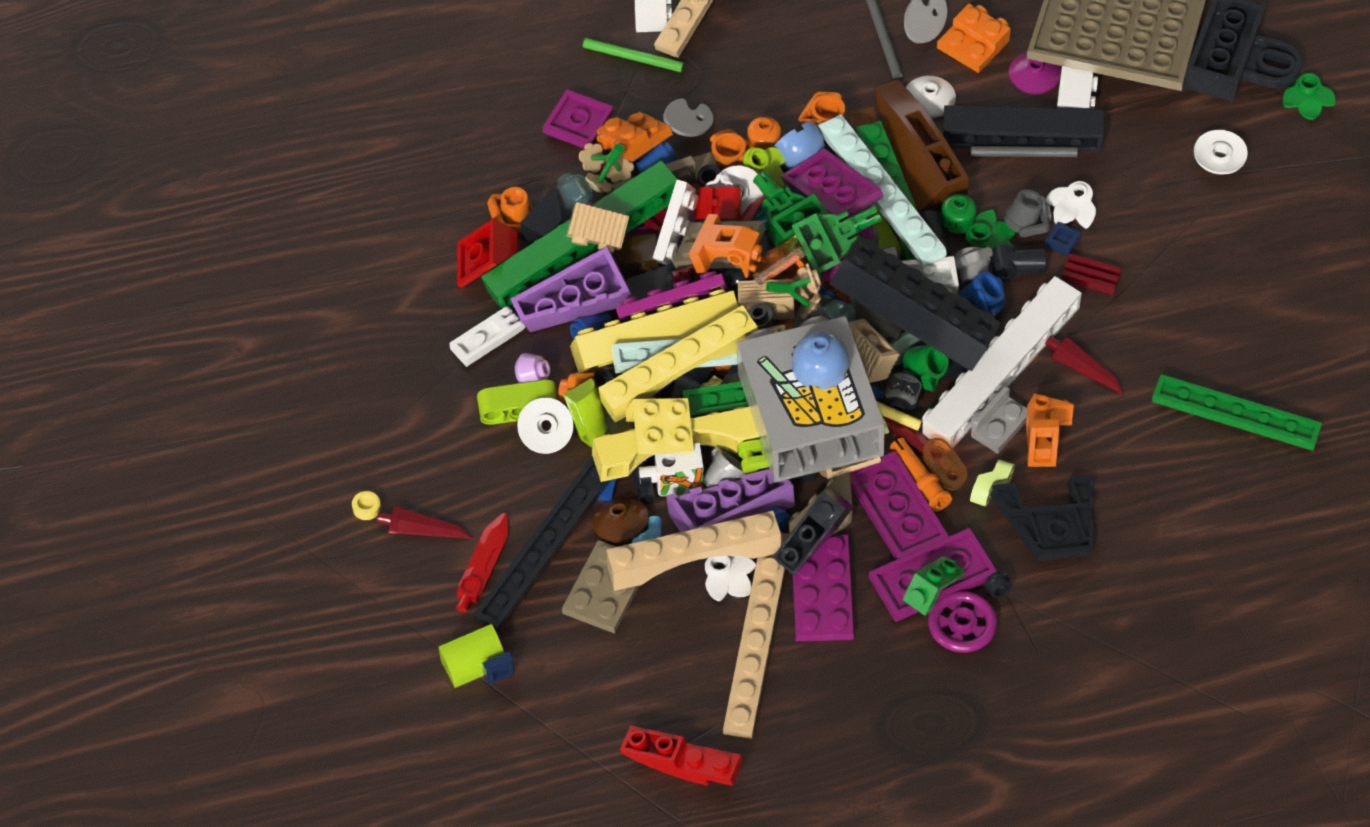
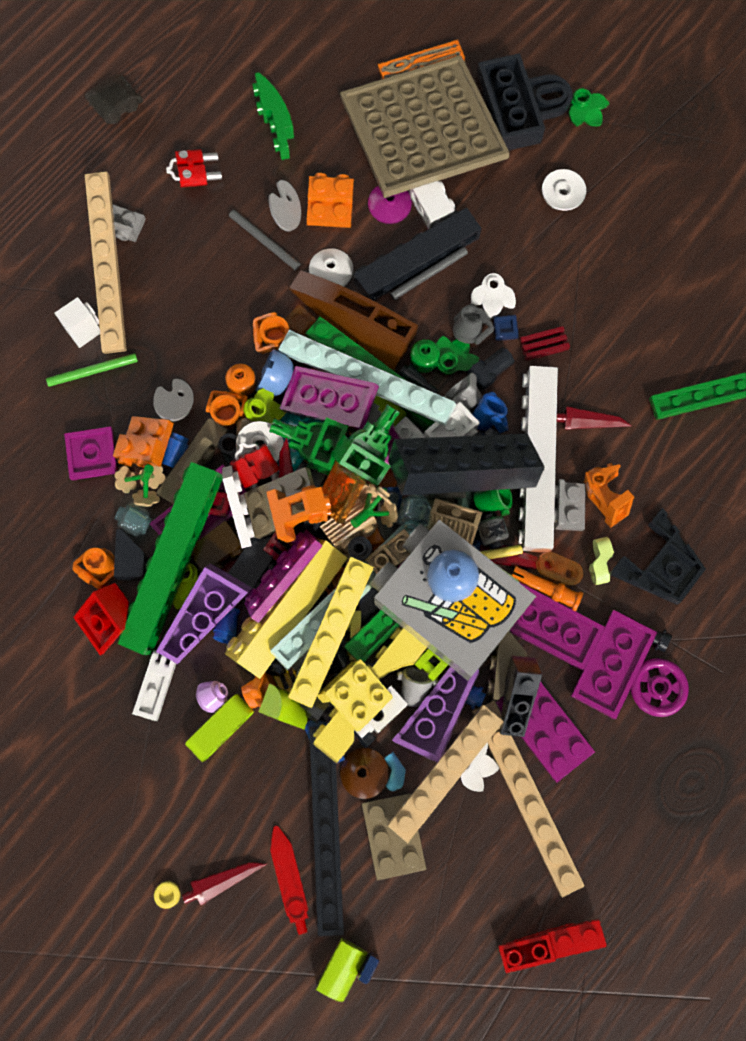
camera: 40 degrees left, 20 degrees up
white dish [518,398,573,454] -> none
tan brick [566,202,629,253] -> none
green bracket [902,556,965,616] -> none

